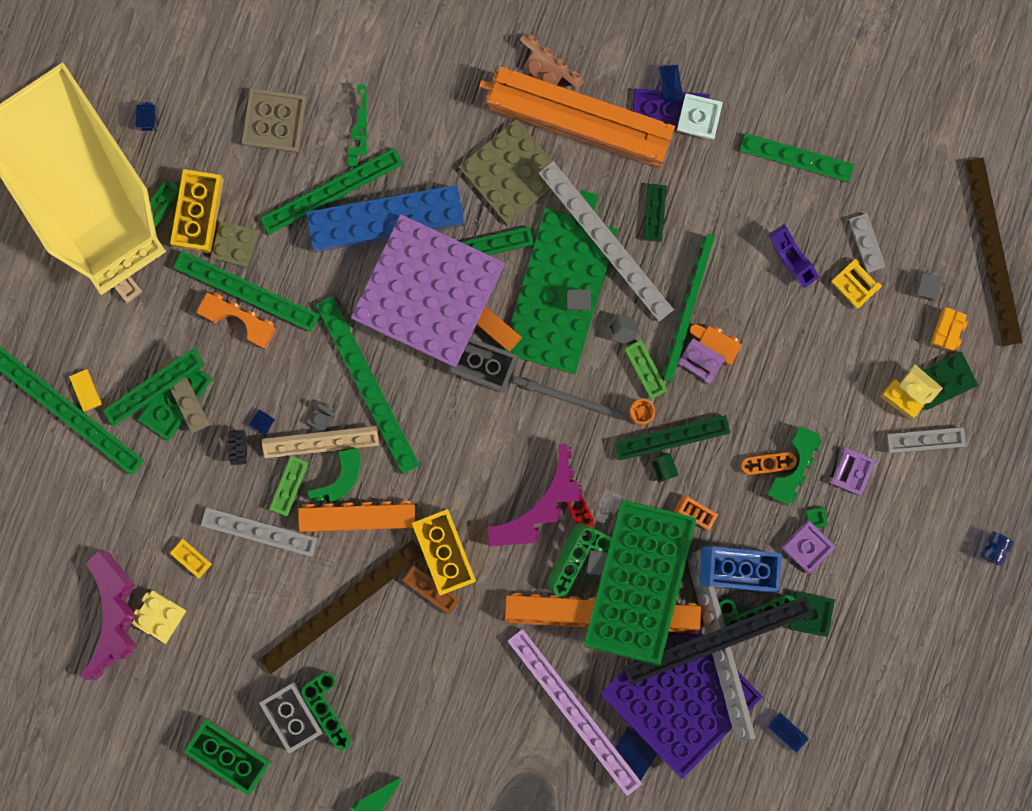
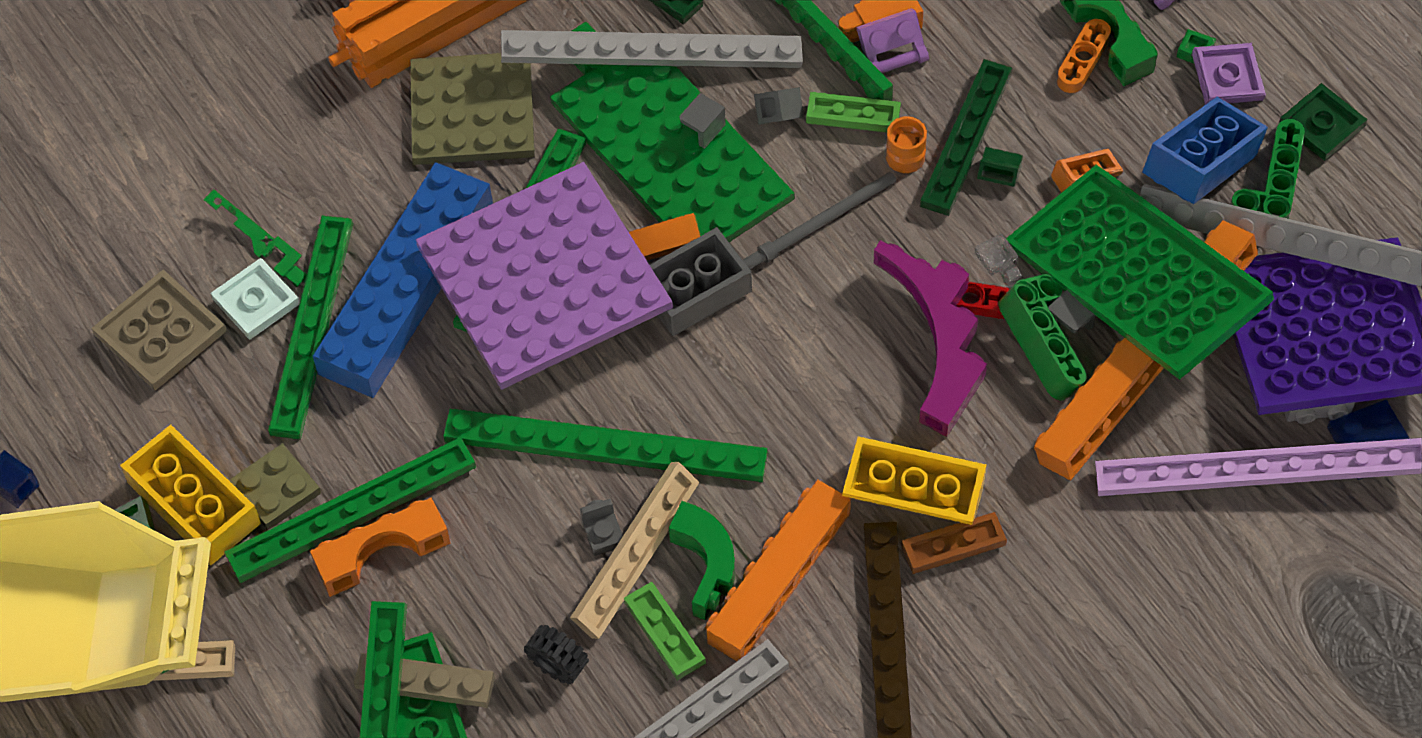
camera: 50 degrees left, 25 degrees down
clear blue plate [249,409,276,436] -> none
black plate [624,596,813,685] -> none
none -> light aqua plate [211,258,300,340]

